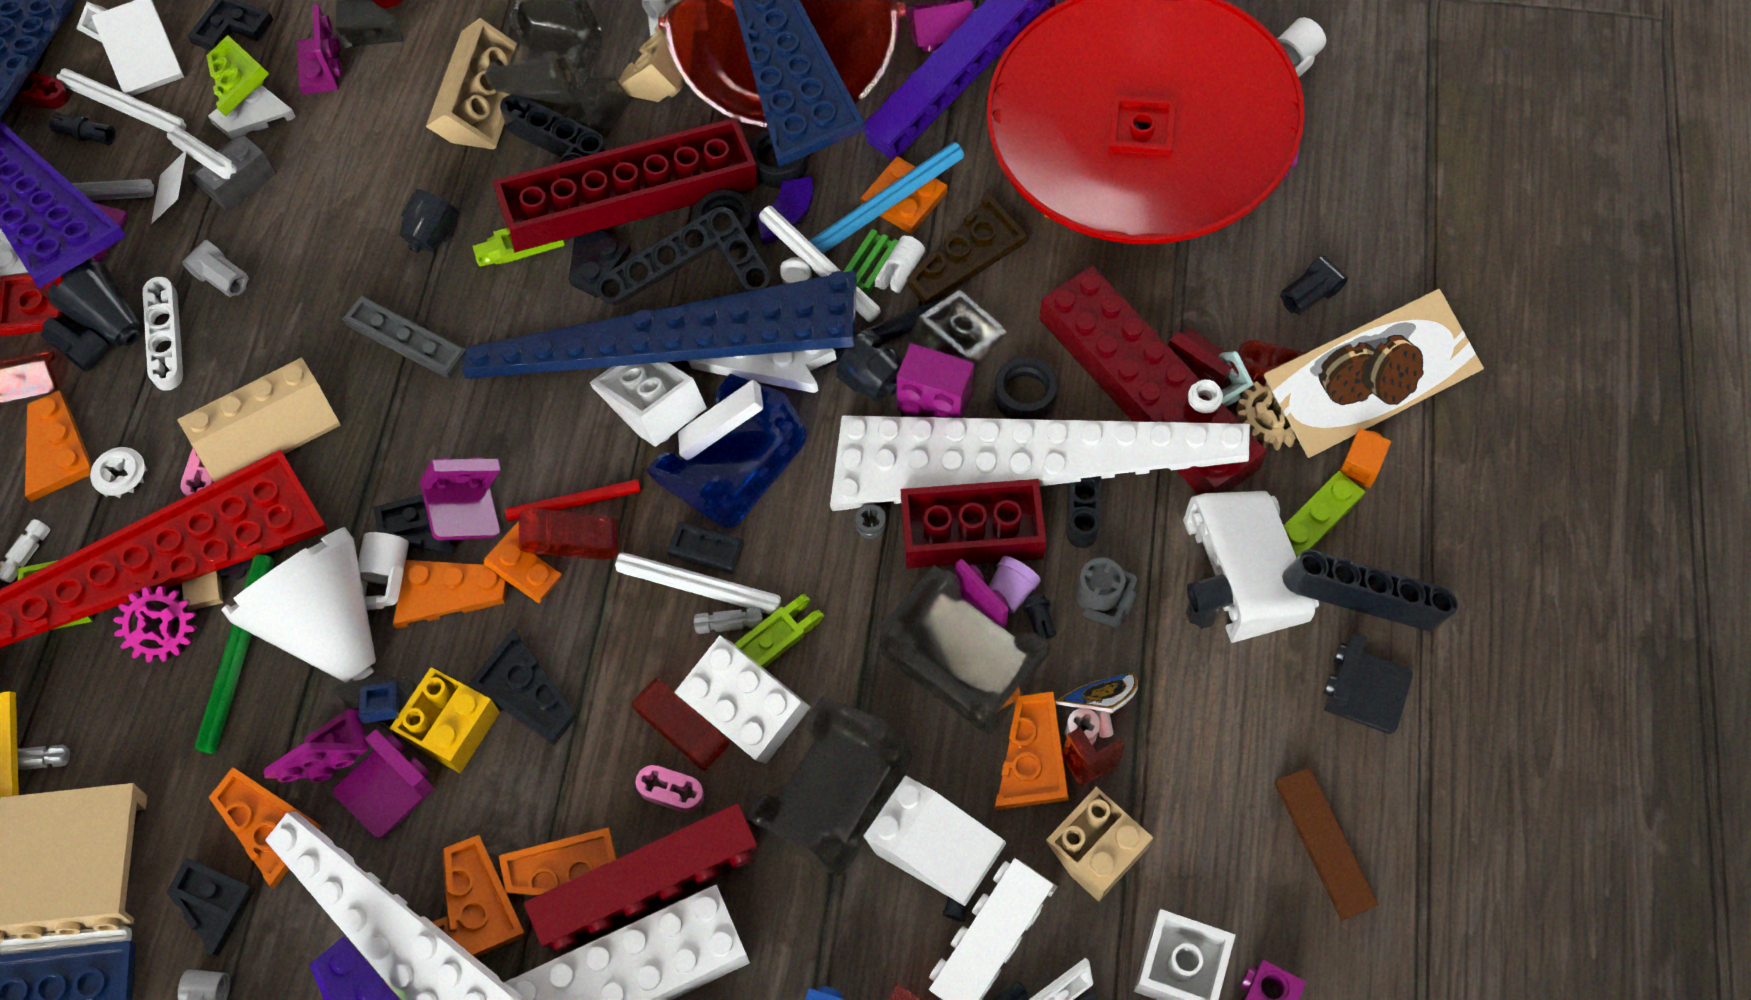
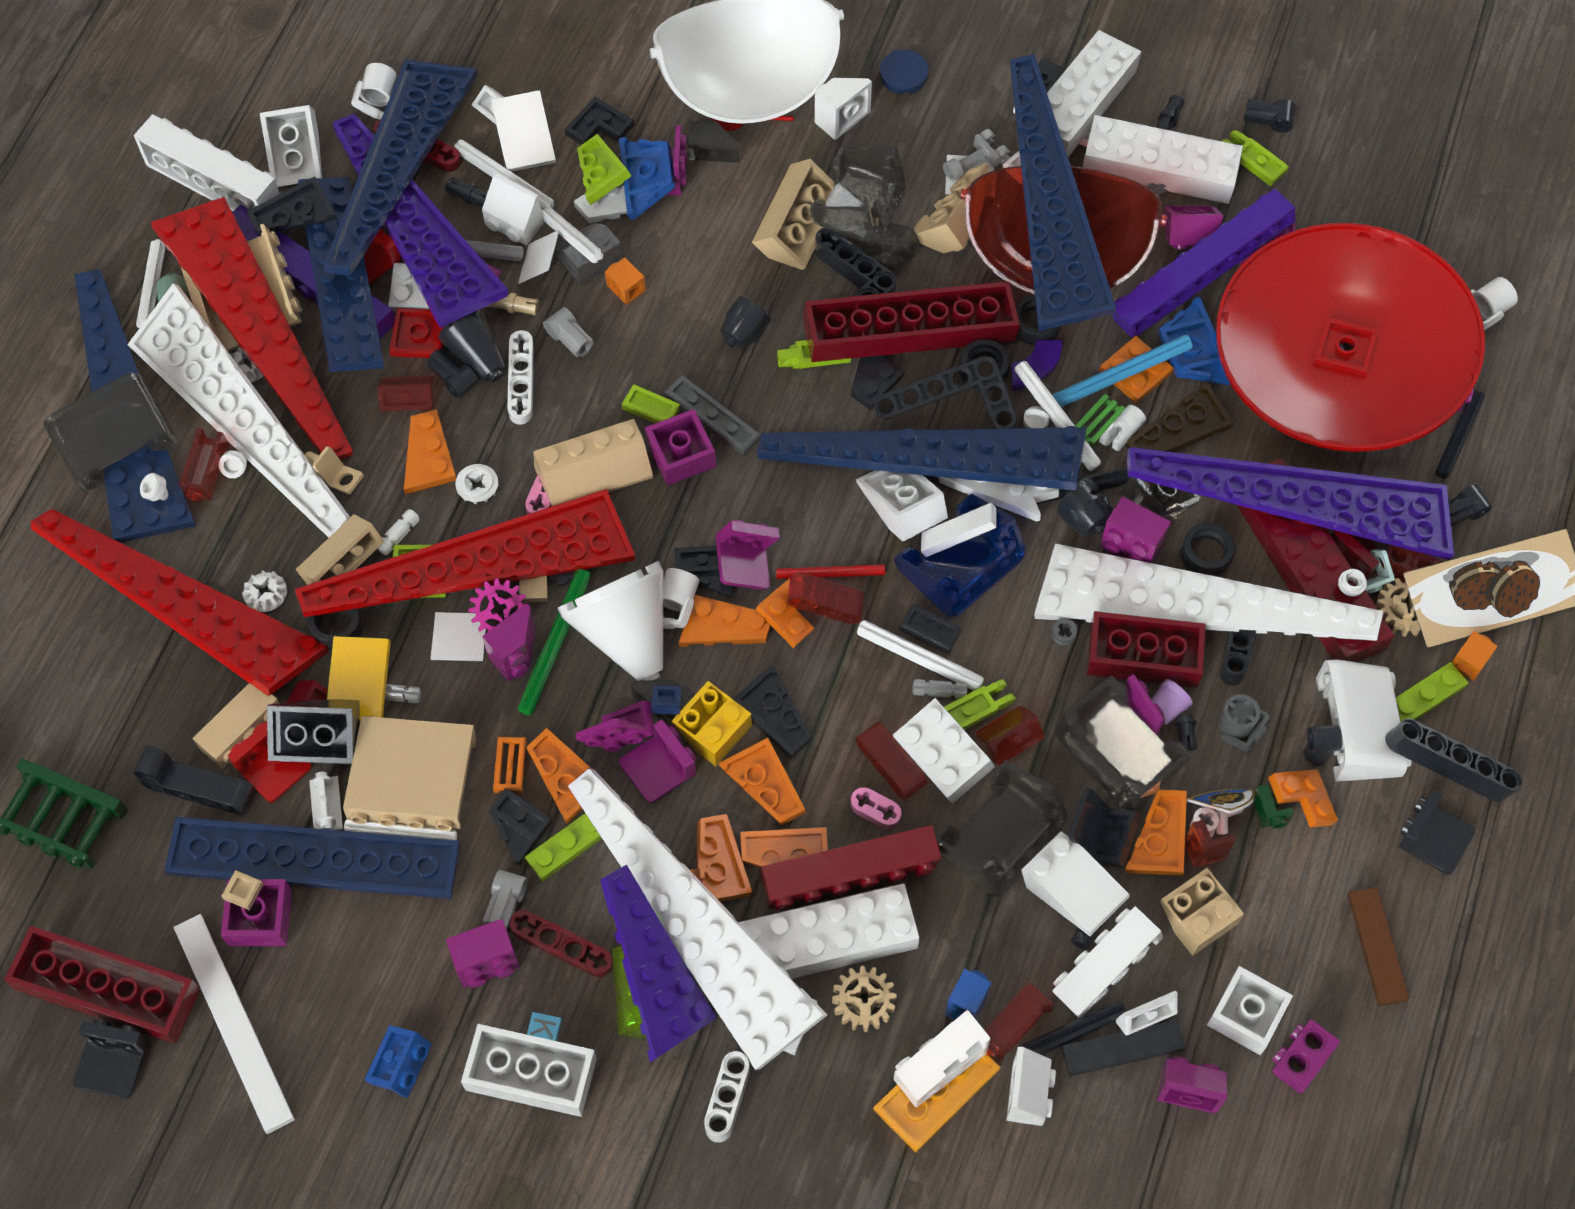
camera: 10 degrees right, 0 degrees up
none -> white sticker [431,612,487,661]
none -> white slope [482,173,543,246]
none -> magenta slope [482,603,536,682]
none -> tan pin [486,293,540,316]
none -> orange tile [493,737,527,794]
none -> lime plate [525,813,602,882]
none -> orange brick [605,257,646,305]
none -> blue wing [619,137,676,220]
none -> lime tile [621,384,681,424]
none -> magenta brick [645,409,716,486]
none -> orange wing [718,738,807,826]
none -> clear red panel [975,706,1045,765]
none -> black bracket [1069,789,1141,868]
none -> dark purple wing [1127,447,1454,560]
none -> blue wing [1158,297,1231,385]
none -> dark green bracket [1254,784,1294,829]
none -> orange plate [1268,769,1338,828]
none -> black axle [1435,390,1485,479]

